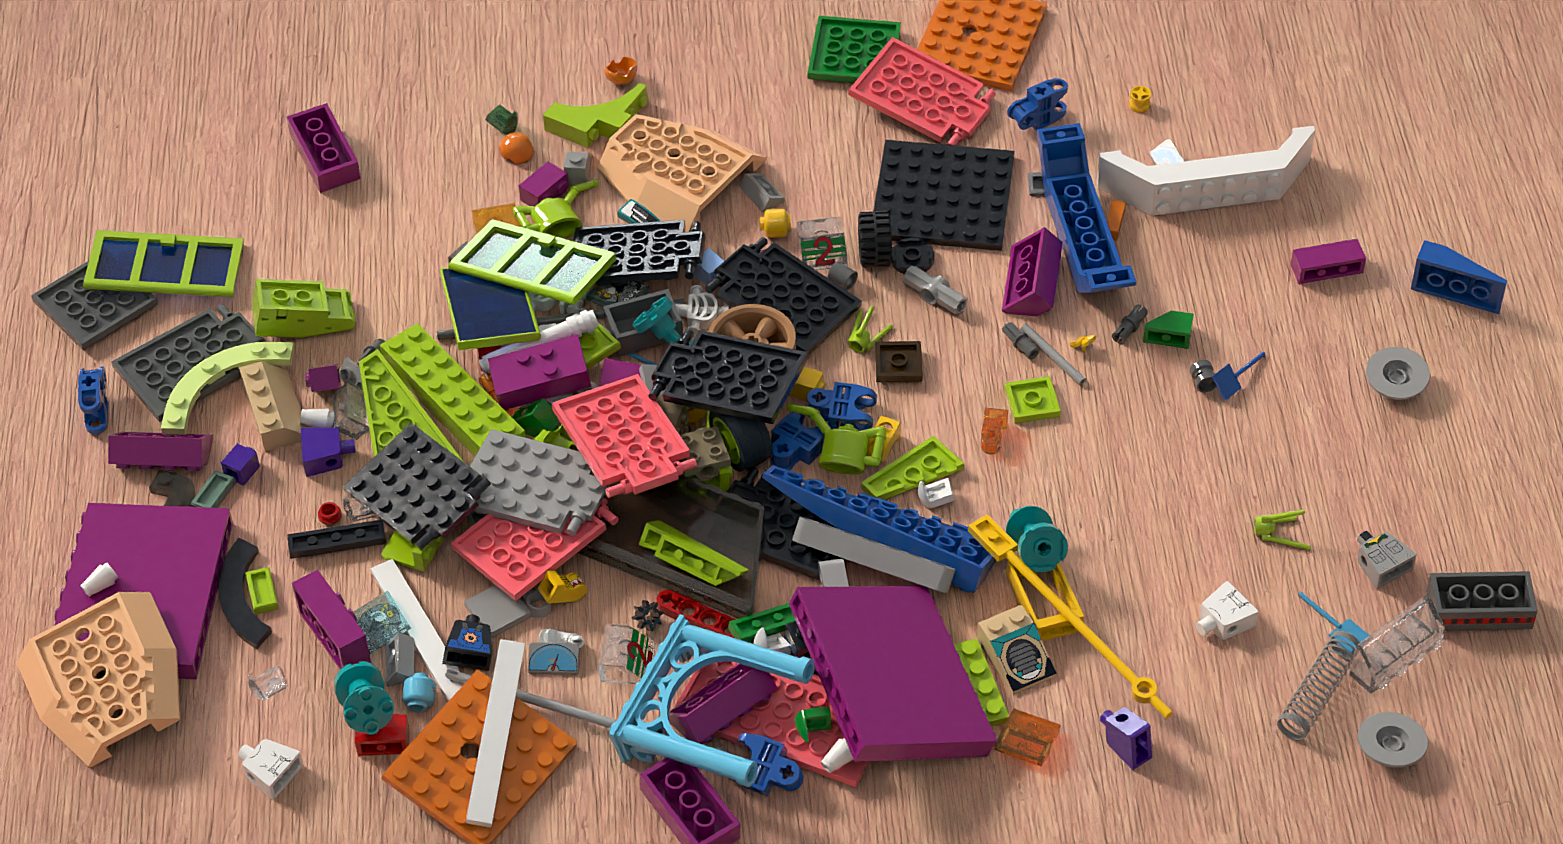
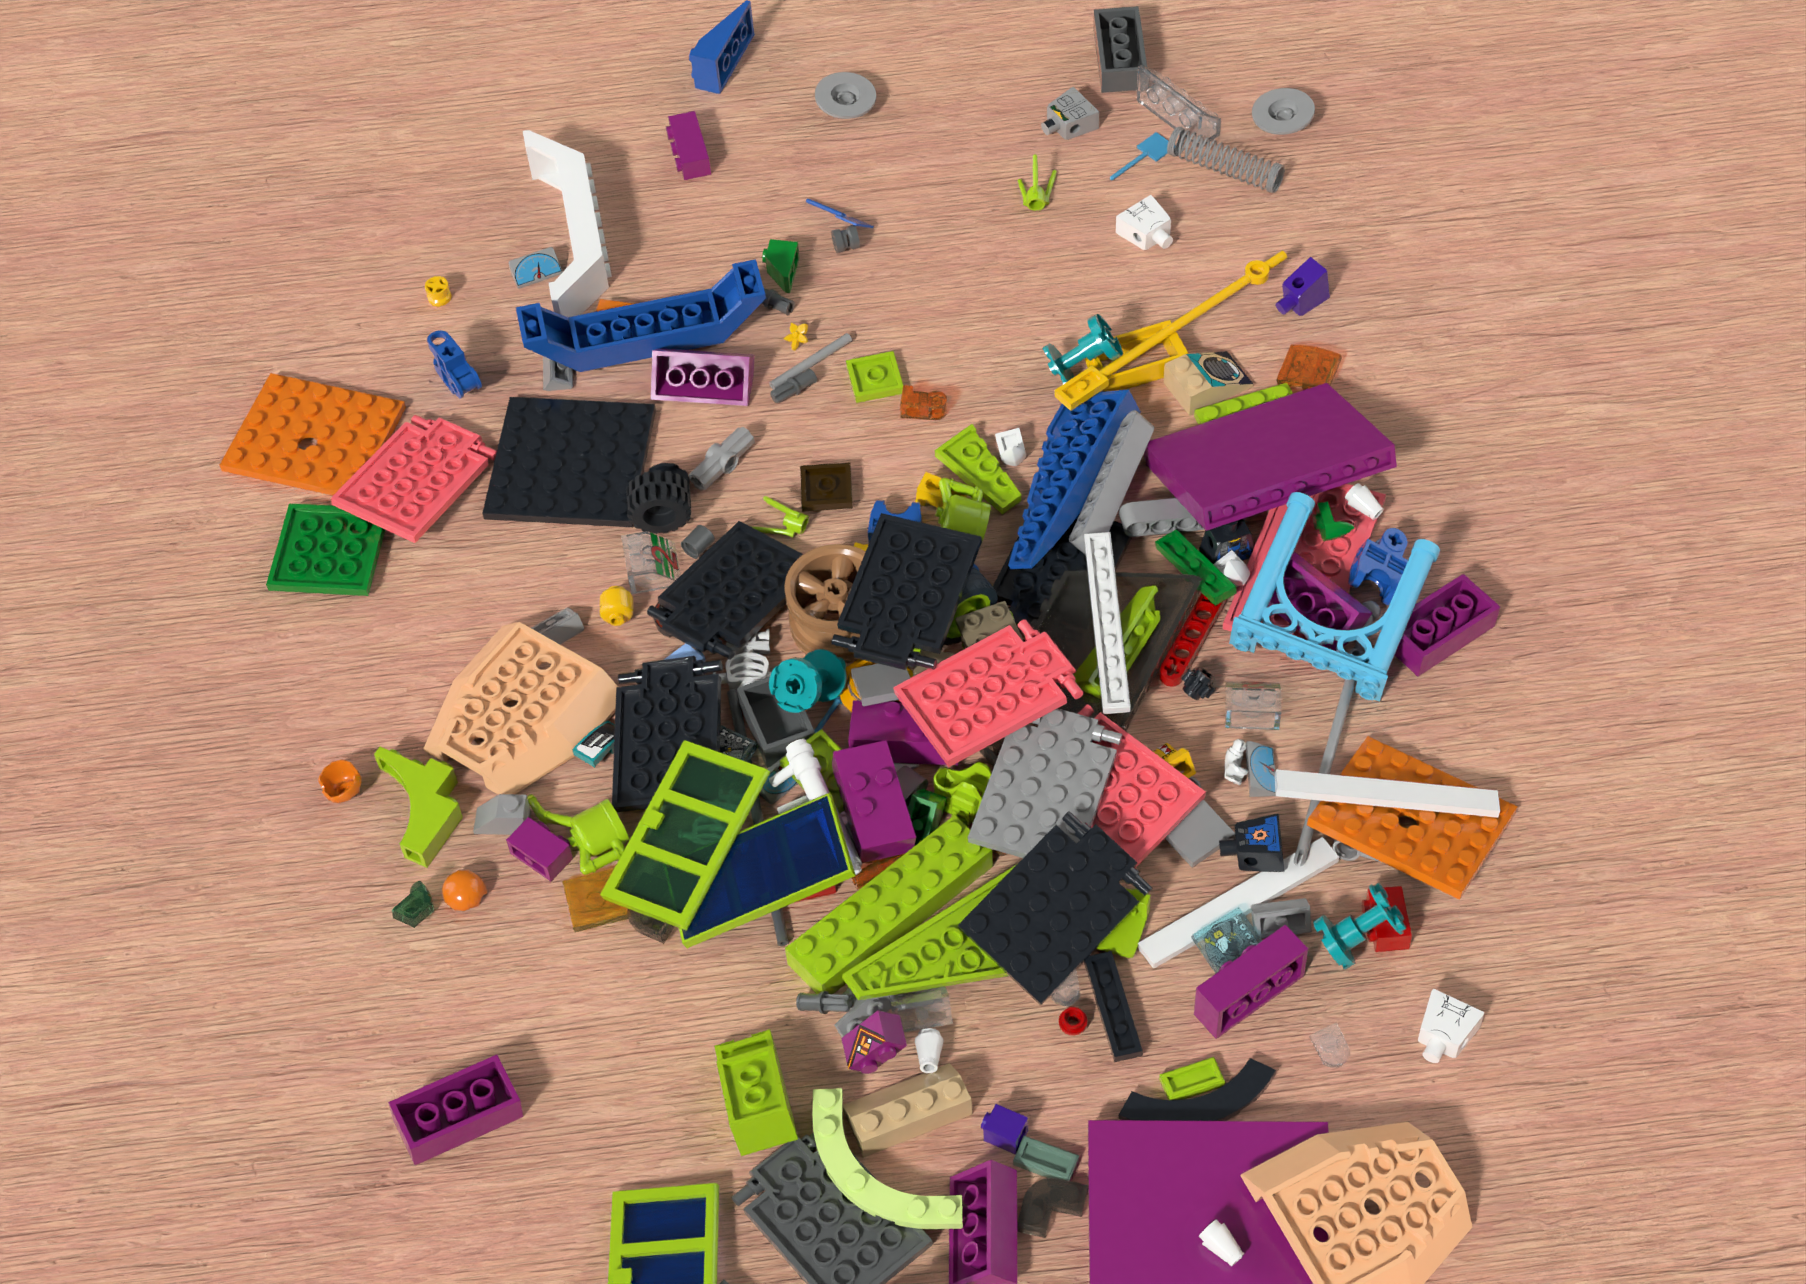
camera: 90 degrees left, 5 degrees up
dark purple torso [301,428,356,477] -> none
medium azure head [402,673,436,712] -> none
none -> white tile [1084,532,1130,714]

